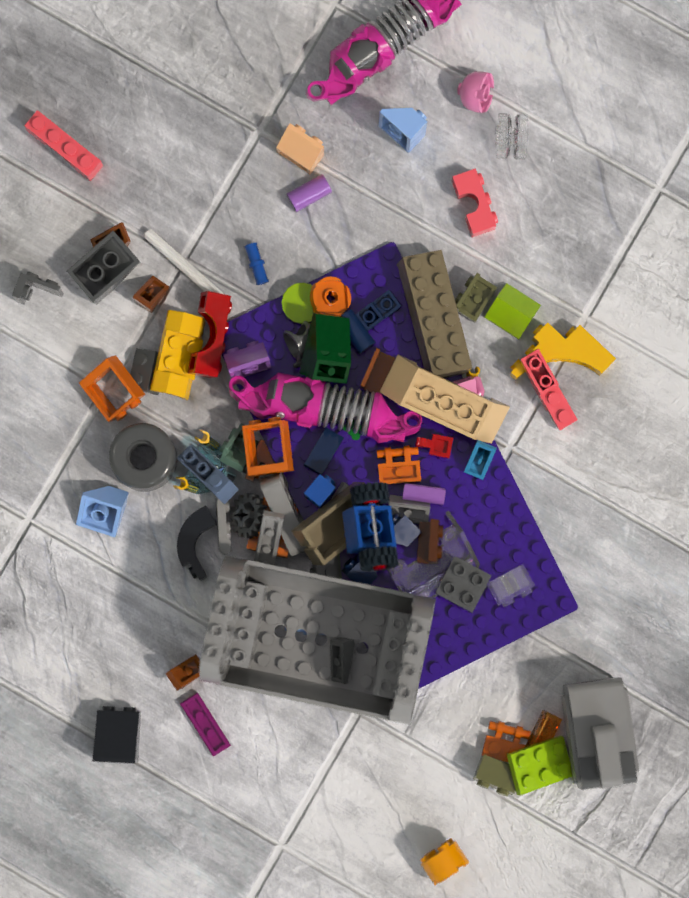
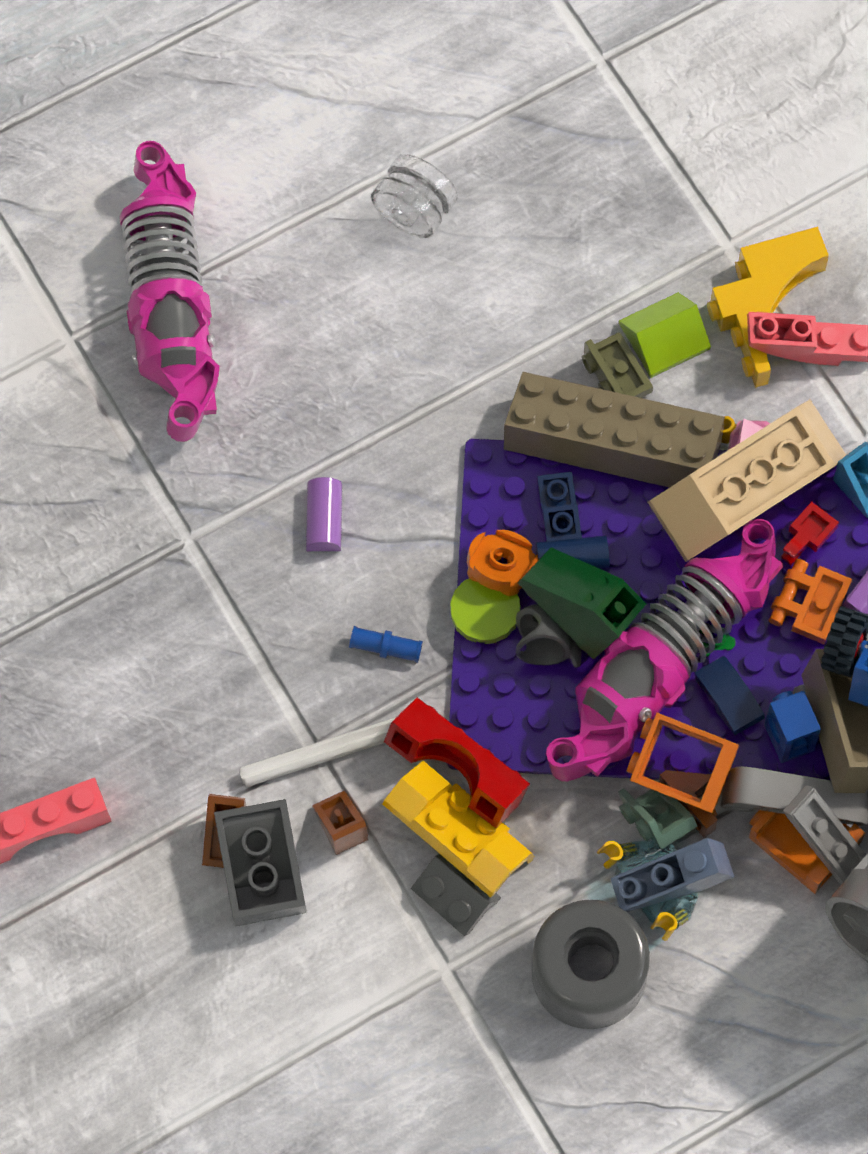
camera: 55 degrees left, 15 degrees down
dark grey bracket [12,272,64,305] -> none
light blue slope [76,486,129,537] -> none
orange window [79,355,146,422] -> none
black arch [177,506,217,581] -> none
light grey hinge [215,497,232,555] -> none
medium lavender slope [224,341,271,378] -> none
dark grey gear [229,493,267,539] -> none
light nougat slope [276,123,324,175] -> none
dark orange panel [360,348,395,393] -> none
light blue slope [379,108,427,153] -> none
coral arch [451,168,498,237] -> none
bright pink cylinder [458,71,494,113] -> none

